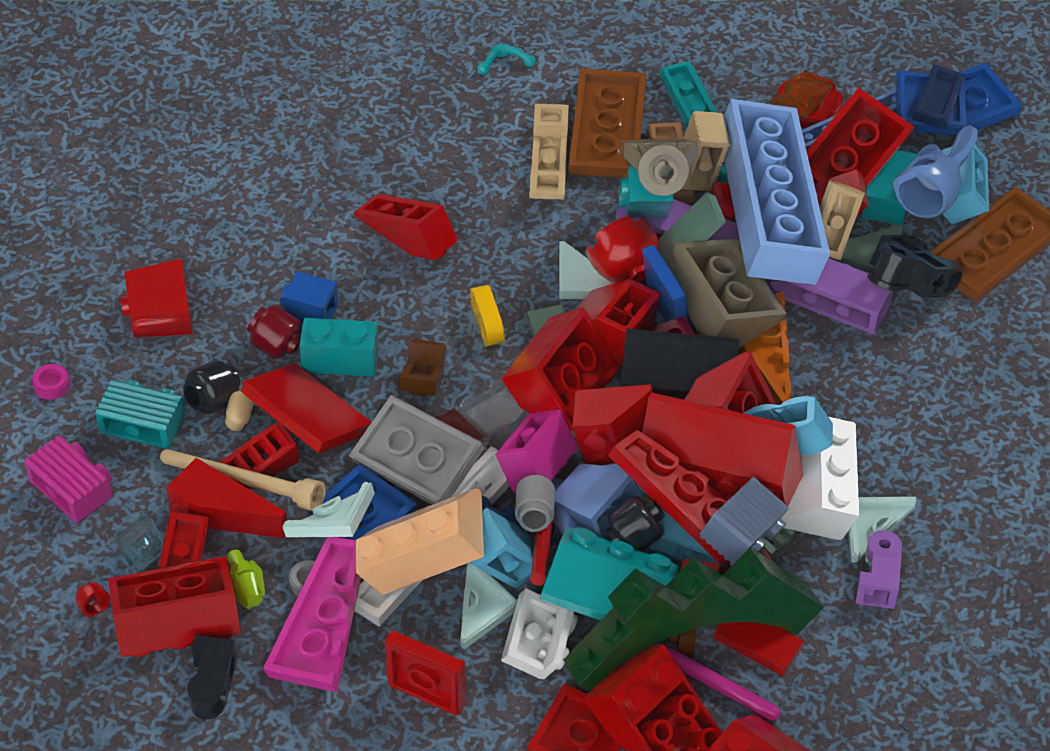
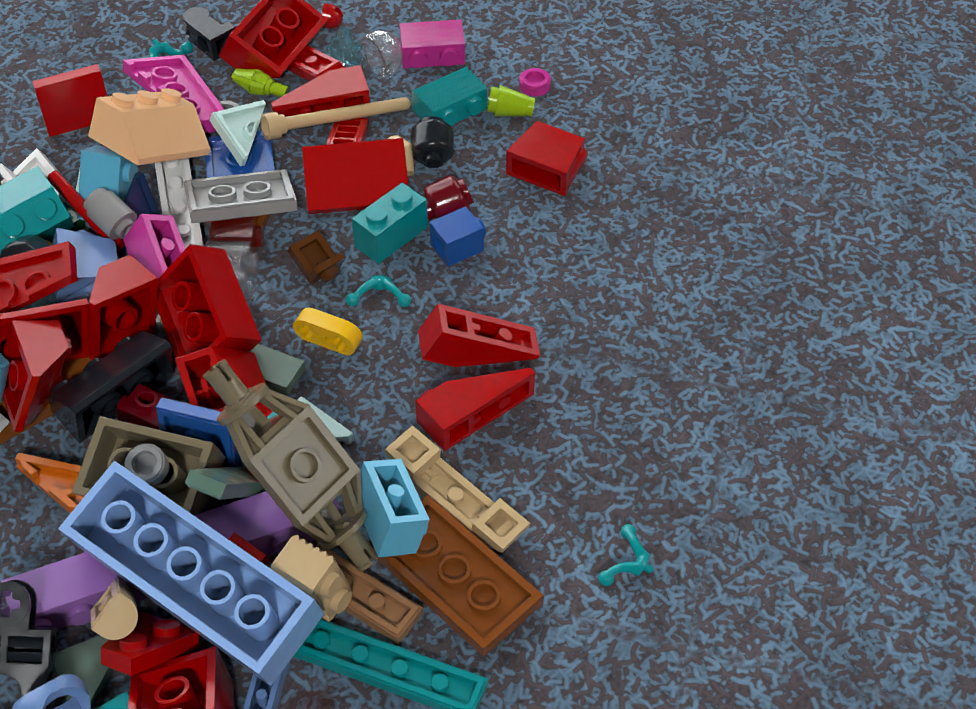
camera: 130 degrees right, 0 degrees up
none -> light grey tile [124,444,169,487]
none -> teal piece [143,39,194,58]
none -> teal piece [345,275,412,308]
none -> medium azure brick [360,459,430,558]
none -> clear hair [361,30,404,79]
none -> red slope [415,368,535,452]
none -> lime cone [486,85,535,117]

